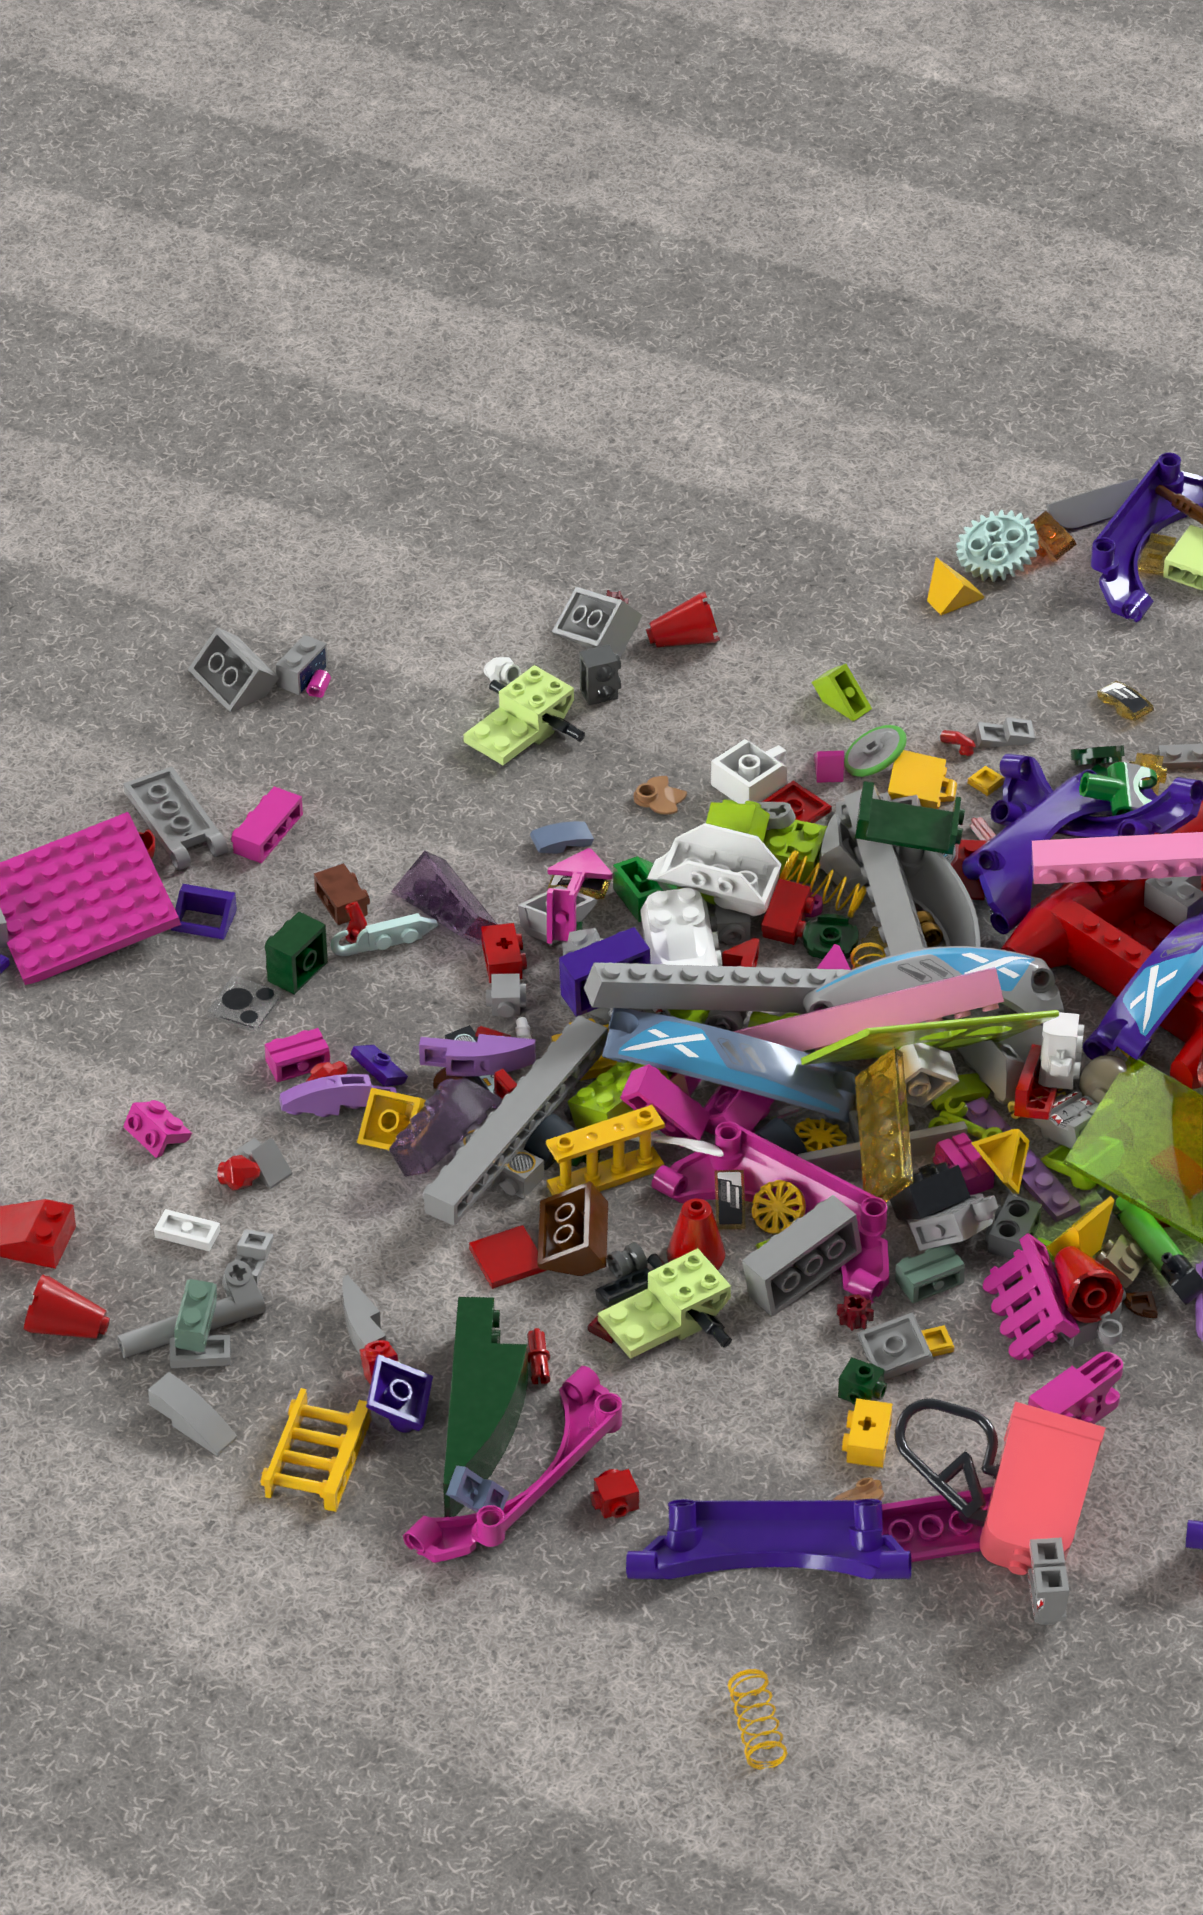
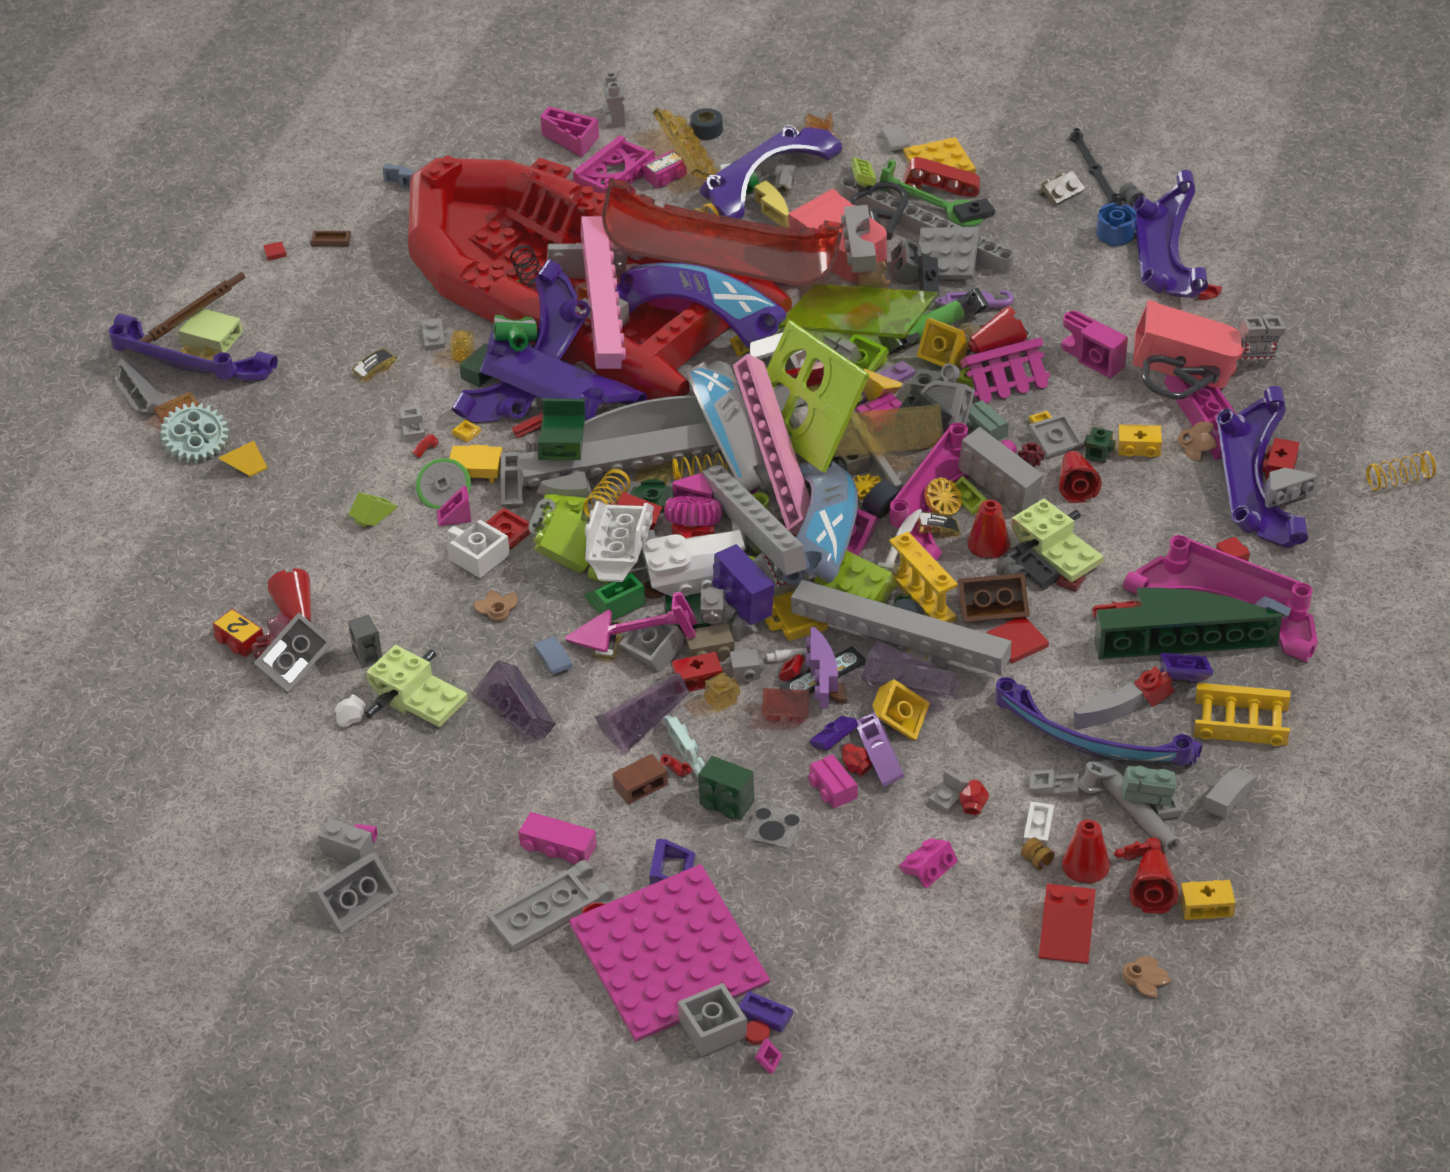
camera: 95 degrees left, 0 degrees up
red tile [494,1069,517,1100] -> none
dark pink brick [620,1064,711,1148] -> none
dark green plate [1070,745,1125,766] -> none
none -> brick [212,609,264,657]
none -> clear pink animal [264,612,291,639]
none -> clear purple wedge [471,660,556,740]
none -> dark pink gear [664,496,723,526]
none -> dark tan brick [684,623,734,659]
none -> clear yellow brick [704,672,740,712]
none -> clear red bracket [761,688,809,722]
none -> dark purple panel [995,677,1203,766]
none -> pearl gold wheel [1021,837,1055,871]
none -> red cone [1058,451,1102,503]
none -> red cone [1062,820,1110,884]
none -> red piece [1114,837,1161,860]
none -> yellow brick [1179,880,1235,920]
none -> red brick [1262,438,1300,480]
none -> light grey slope [1265,468,1318,508]

